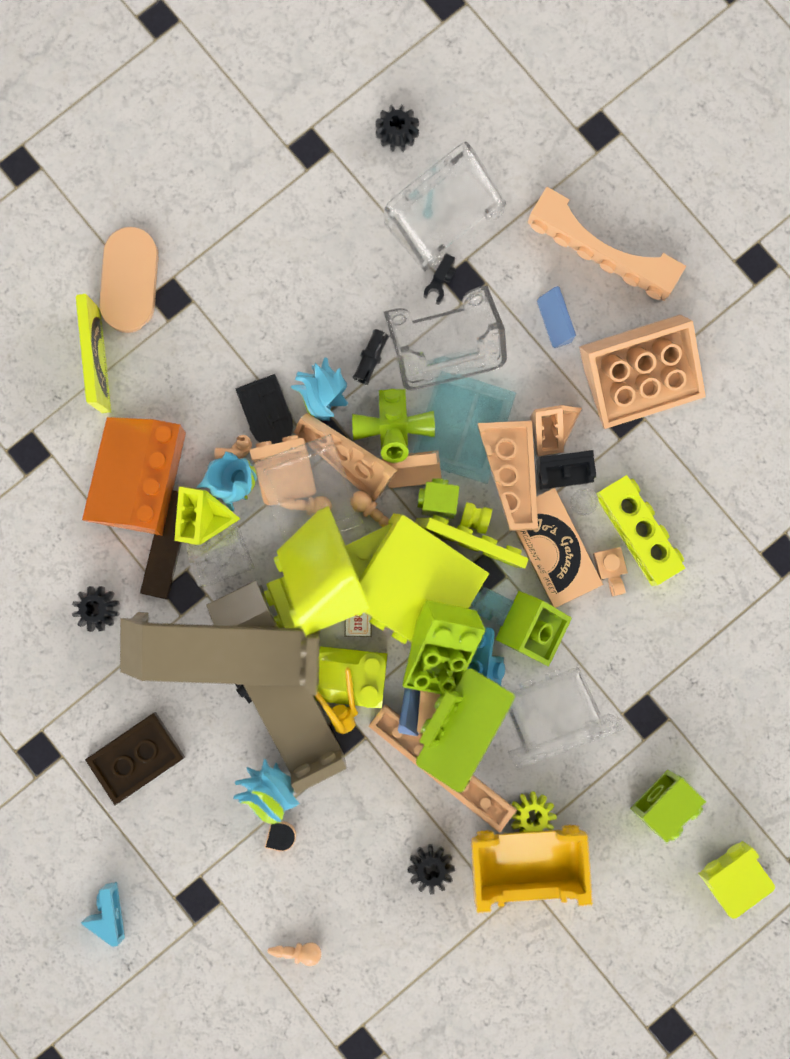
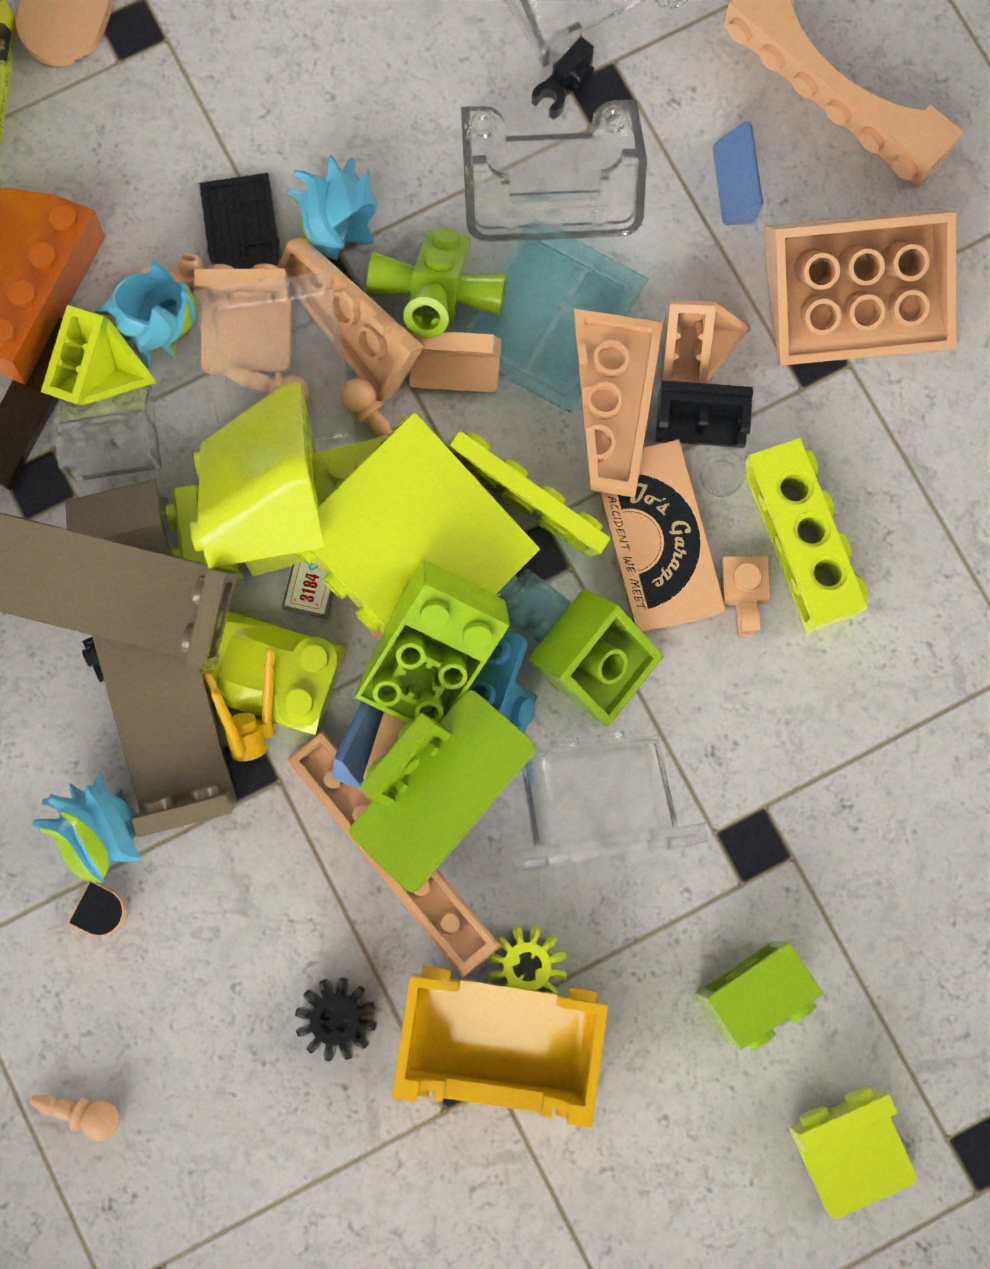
camera: 10 degrees right, 5 degrees down
black pin [353,329,389,385] -> none
lime brick [417,478,460,519] -> none
neon yellow wheel [460,502,493,535] -> none

